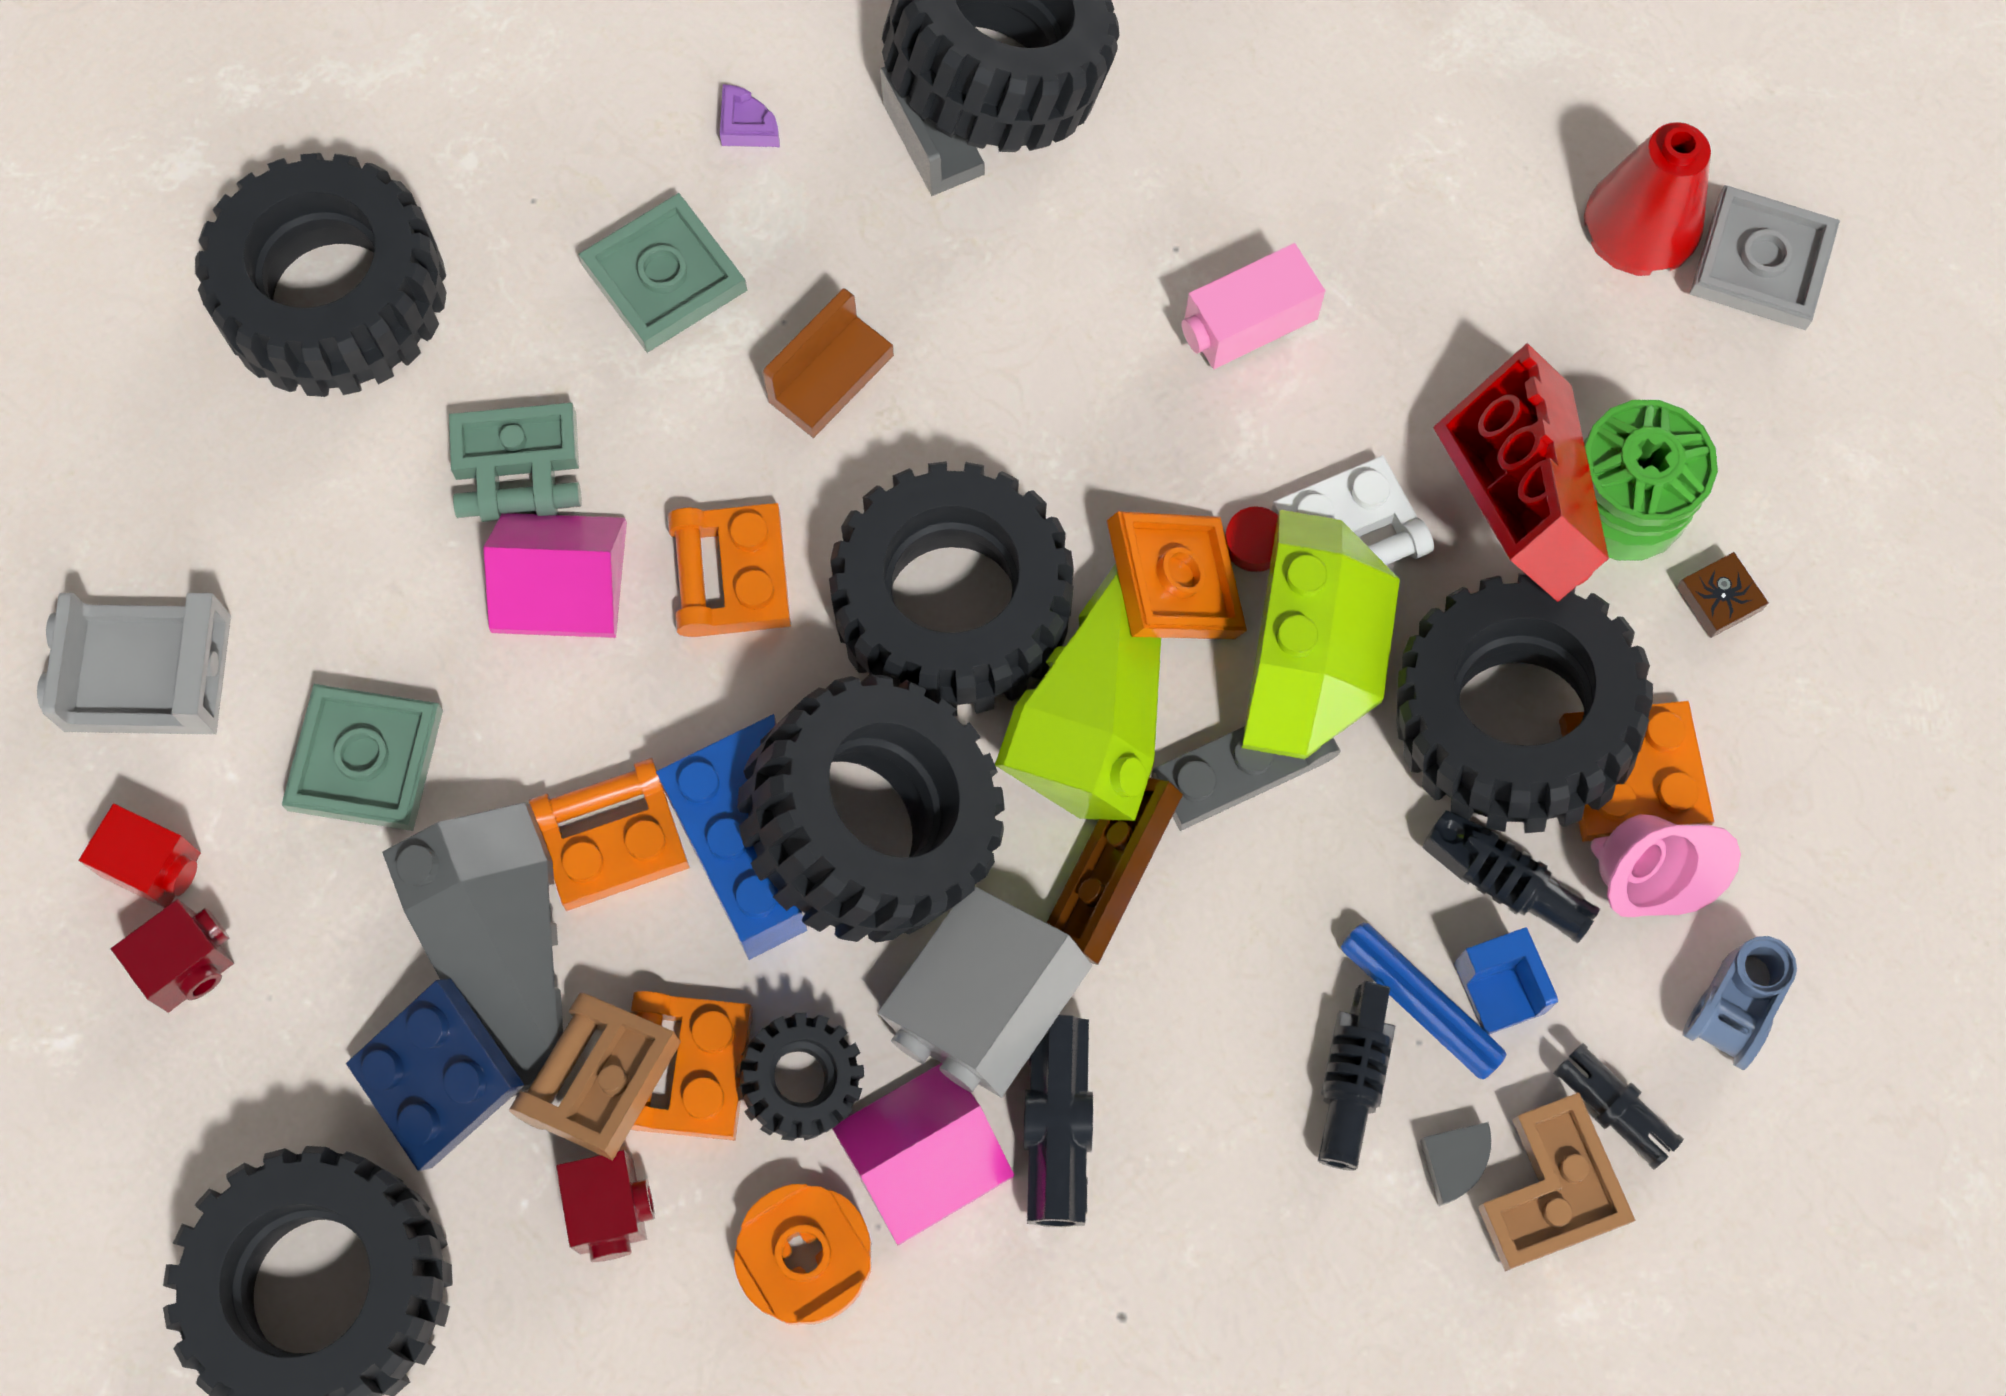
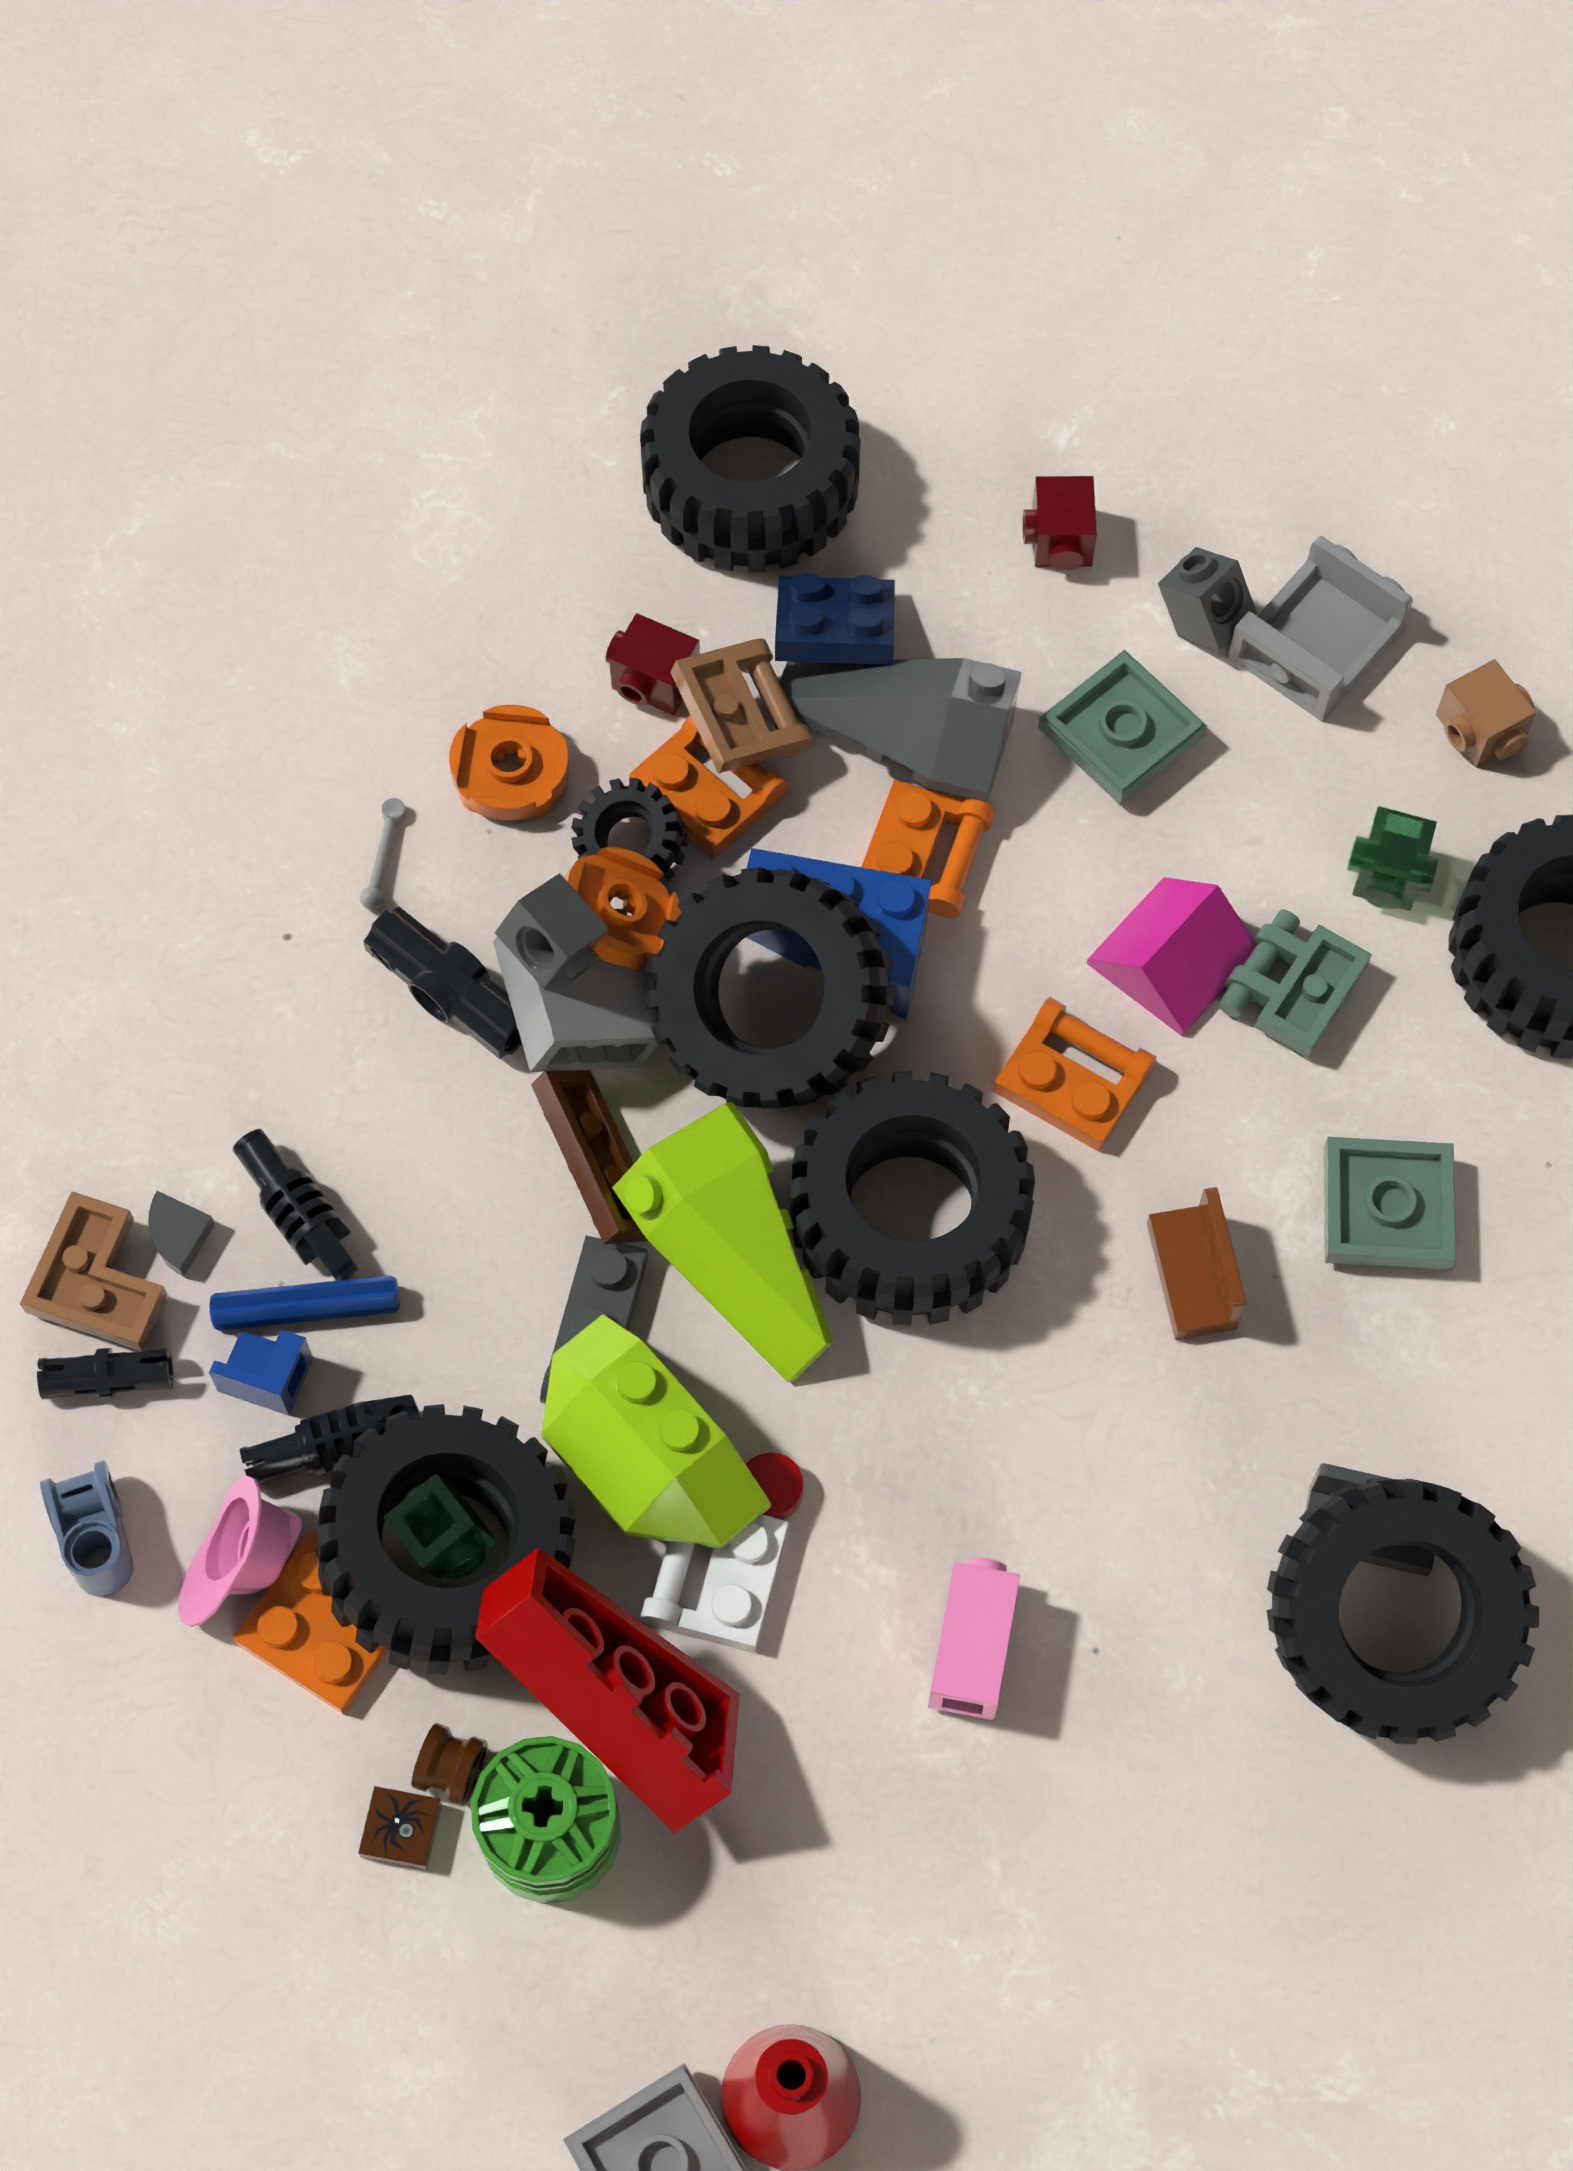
camera: 130 degrees right, 5 degrees down
red brick [78,803,201,908] -> none
medium lavender tile [720,84,780,147] -> none
slope [832,1063,1014,1246] -> none
orange plate [1106,511,1247,639] -> none
none -> light grey hinge [360,798,406,910]
none -> clear green brick [383,1474,497,1584]
none -> reddish brown wheel [411,1723,488,1806]
none -> dark grey brick [494,873,609,989]
none -> orange plate [564,847,681,970]
none -> dark grey brick [1158,547,1257,651]
none -> clear green brick [1347,806,1439,911]
none -> medium nougat brick [1436,659,1536,768]

